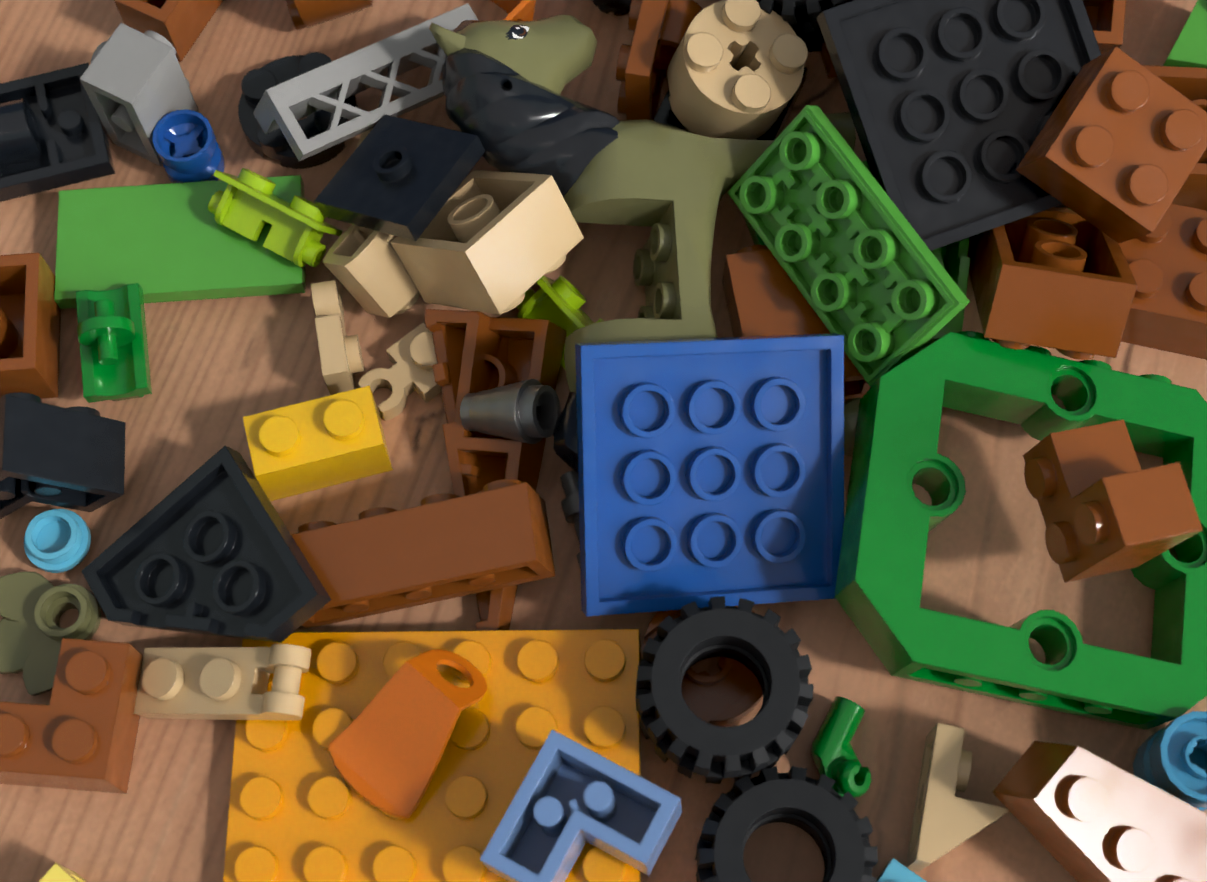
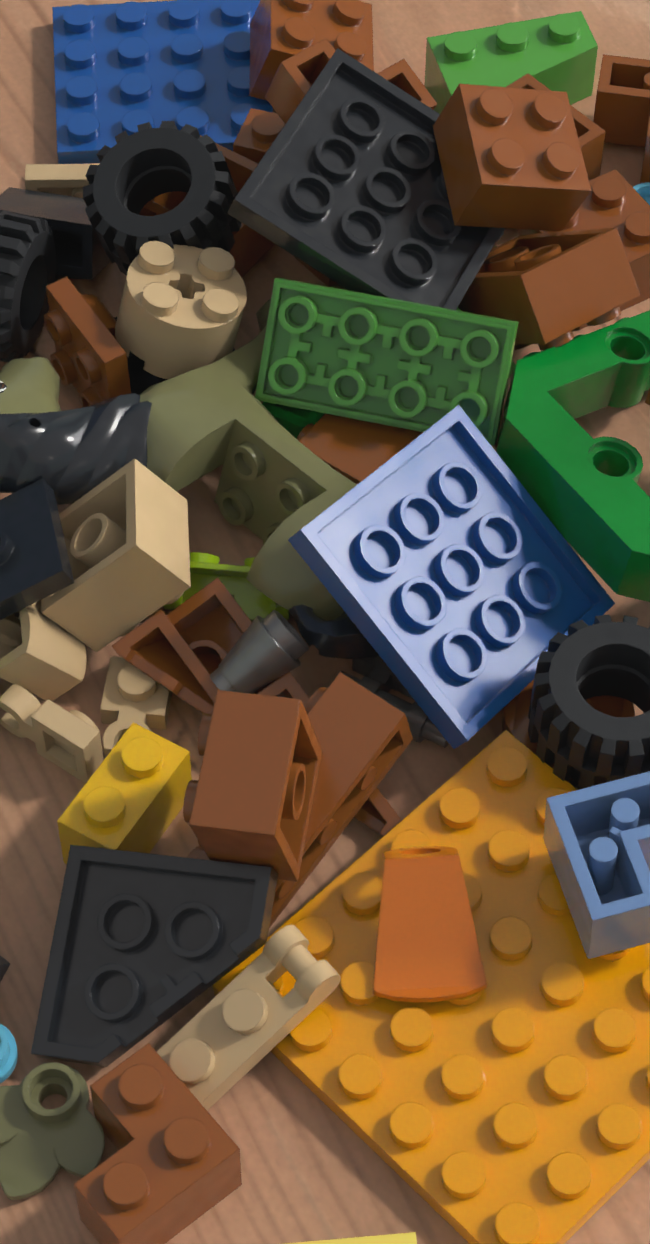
camera: 45 degrees left, 15 degrees down
none -> dark orange brick [183,690,322,882]

